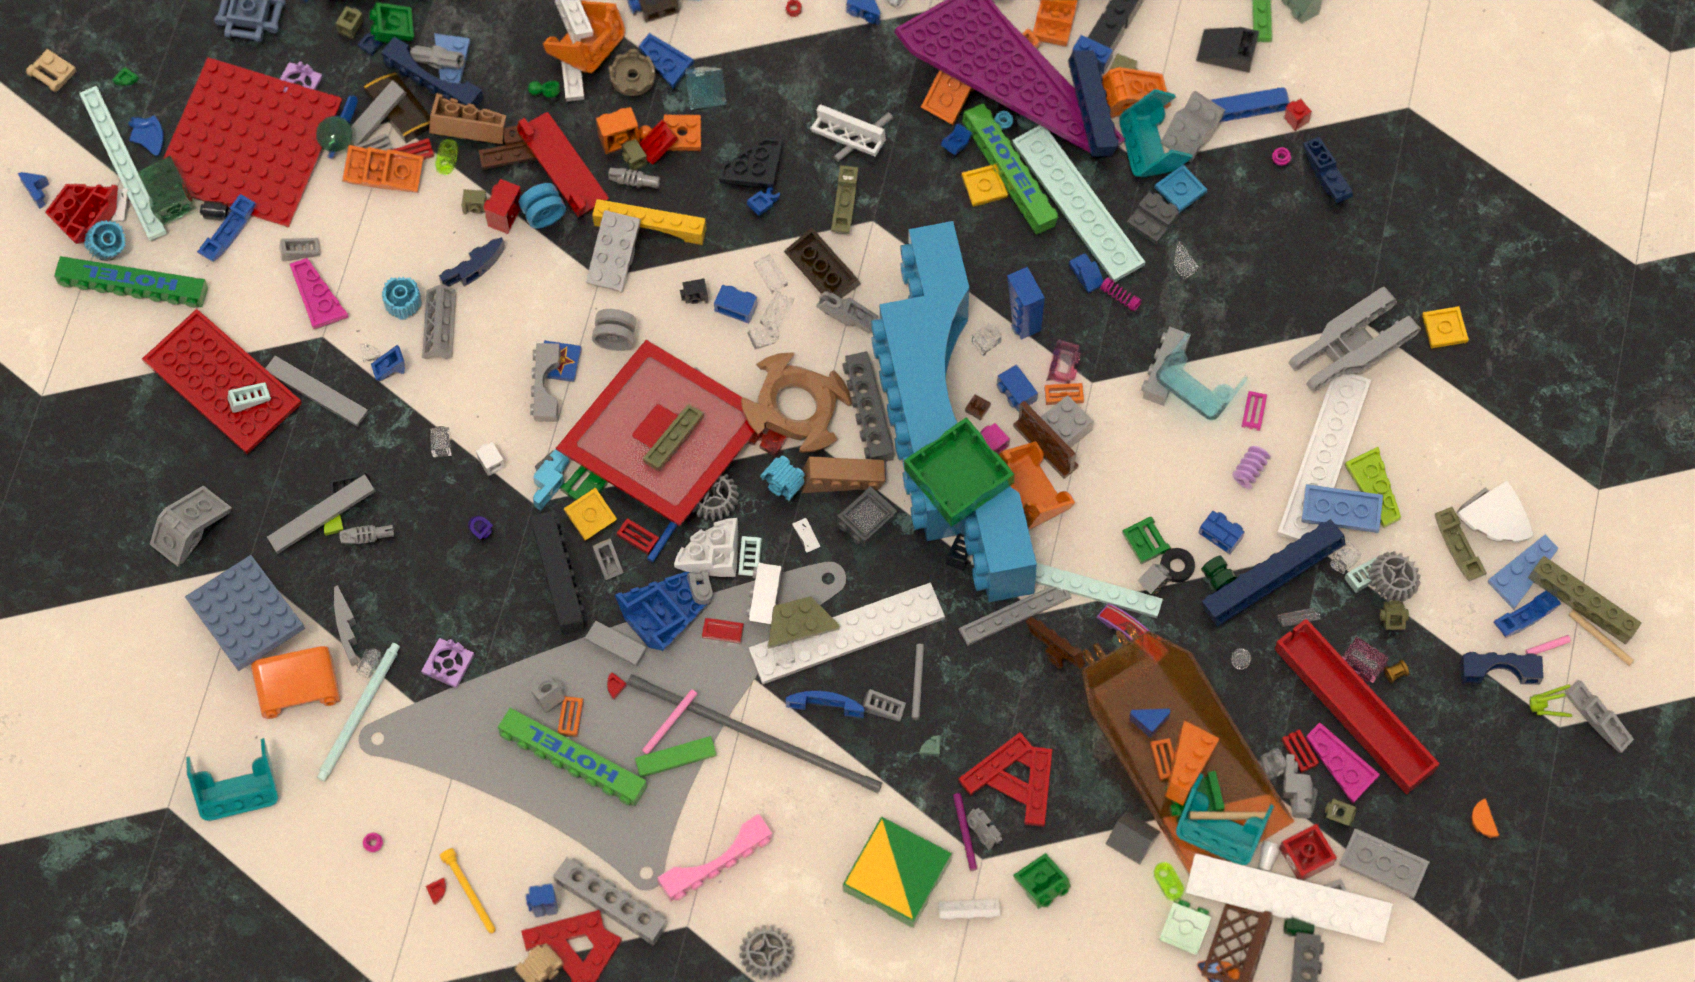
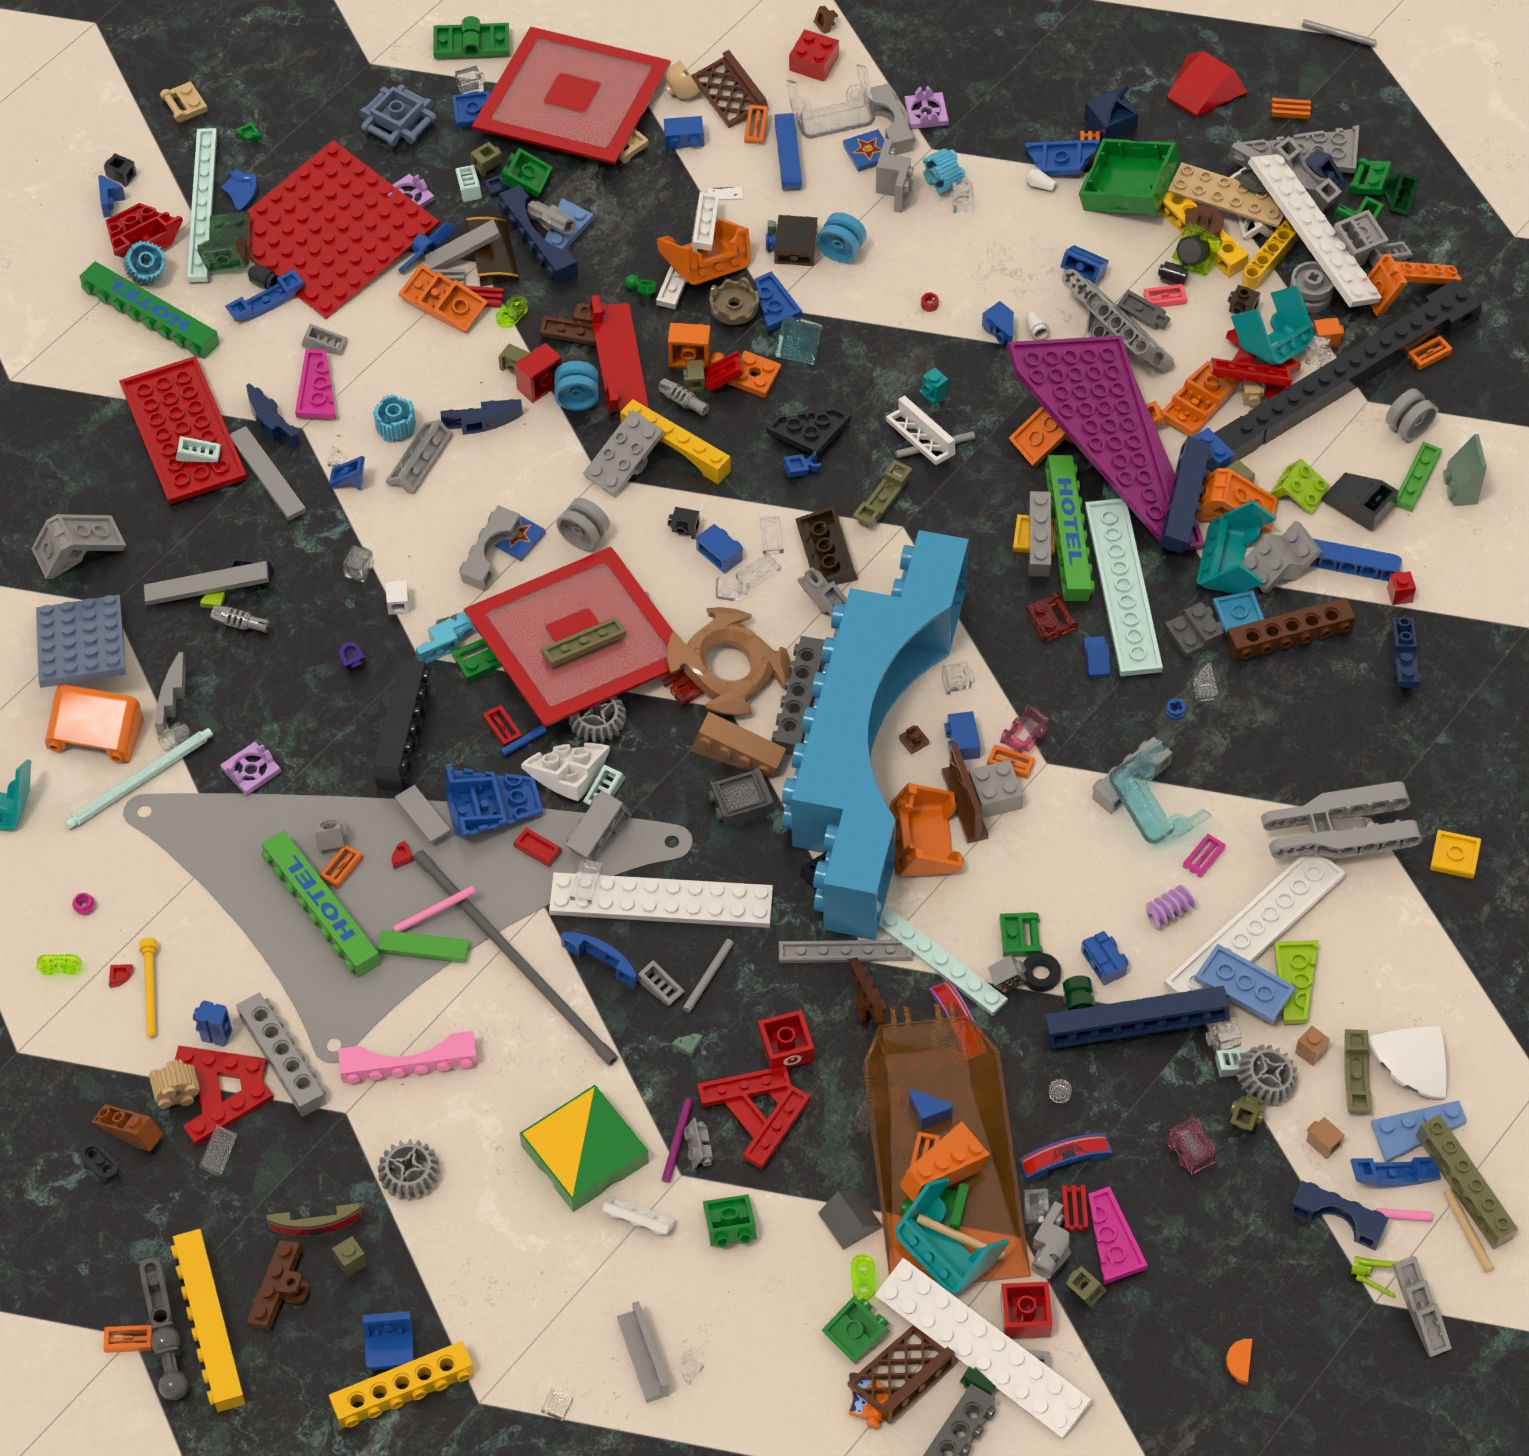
camera: 25 degrees right, 10 degrees down
white sticker [111,188,128,221] -> none
clear green dish [316,116,353,152] -> none
medium nougat wedge [430,94,506,144] -> none
yellow tile [563,488,617,541] -> none
light grey slope [592,539,623,580] -> none
light grey plate [687,570,713,605] -> none
medium azure brick [760,456,805,501] -> none
olive wing [767,596,840,649] -> none
white sticker [793,518,820,553] -> none
green tile [904,417,1015,527] -> none
blue bracket [941,123,972,155] -> none
dark pink slope [981,423,1010,455] -> none
medium azure plate [995,111,1013,129] -> none
blue wedge [1007,267,1045,340] -> none
dark pink piece [1100,277,1141,311] -> none
white cone [1258,841,1280,872] -> none
dark pink plate [1272,147,1291,166] -> none
red piece [1274,619,1439,795] -> none
clear tile [1277,608,1320,627] -> none
light grey plate [1339,828,1429,899] -> none
pearl gold bush [1384,660,1409,683] -> none
none -> clear neon green plate [36,954,82,975]
none -> black brick [104,153,137,187]
none -> dark blue slope [246,383,300,449]
none -> light aqua slope [455,165,482,202]
none -> red brick [758,1010,814,1069]
none -> teal brick [919,367,948,404]
none -> slope [1018,1133,1113,1181]
none -> clear red plate [1026,592,1079,641]
none -> light grey arch [1028,491,1051,577]
none -> blue bush [1166,698,1186,720]
none -> reddish brown brick [1226,597,1355,661]
none -> lime bracket [1270,459,1330,514]
none -> medium nougat brick [1295,1025,1330,1066]
none -> medium nougat brick [1306,1117,1345,1159]

